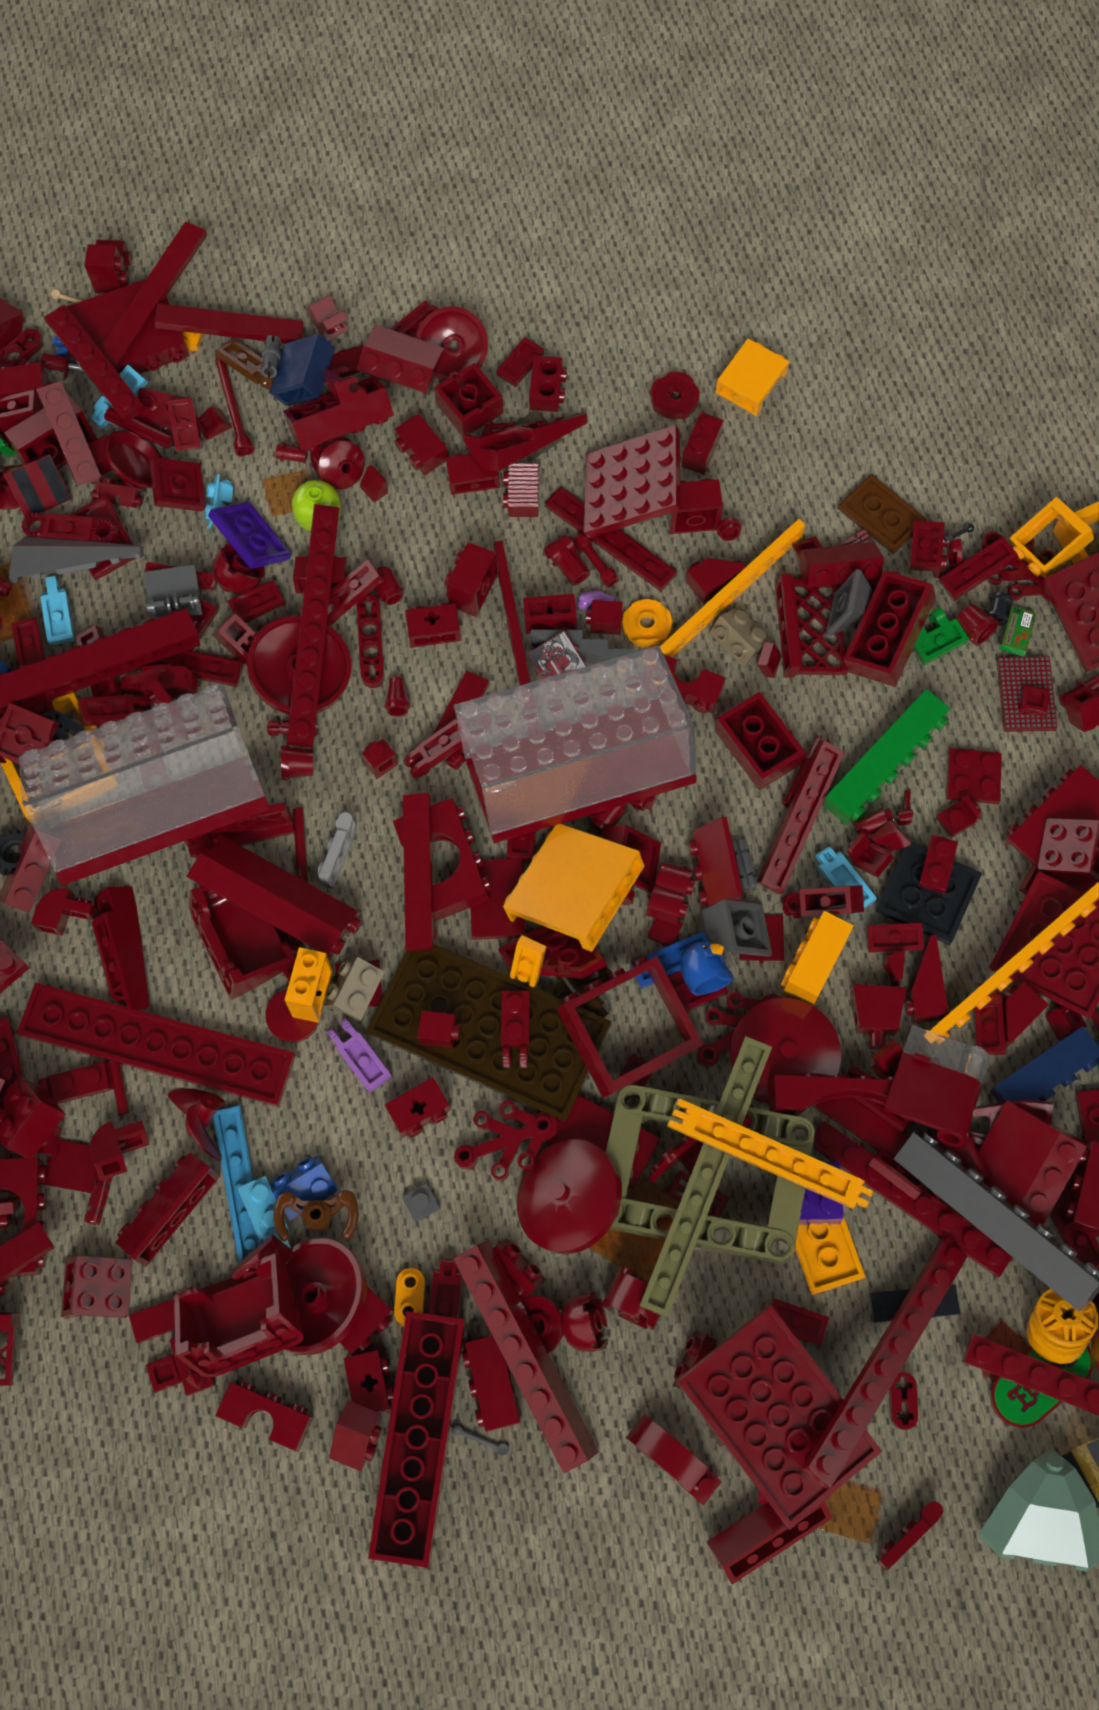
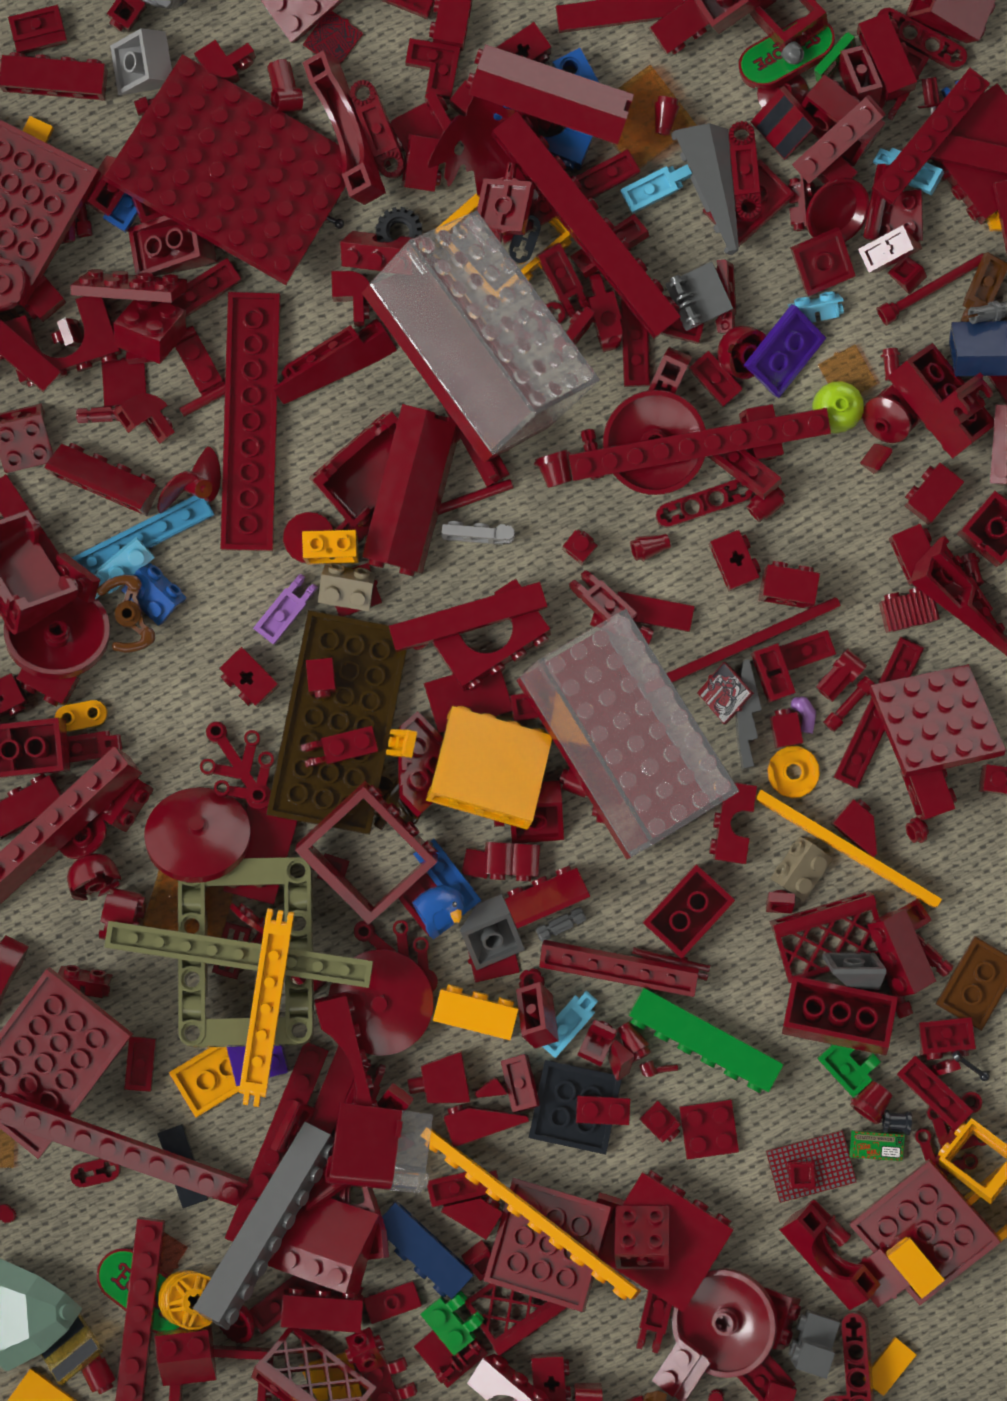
camera: 75 degrees right, 15 degrees up
dark grey plate [402,1183,440,1223] -> none
none -> dark red plate [779,630,836,671]

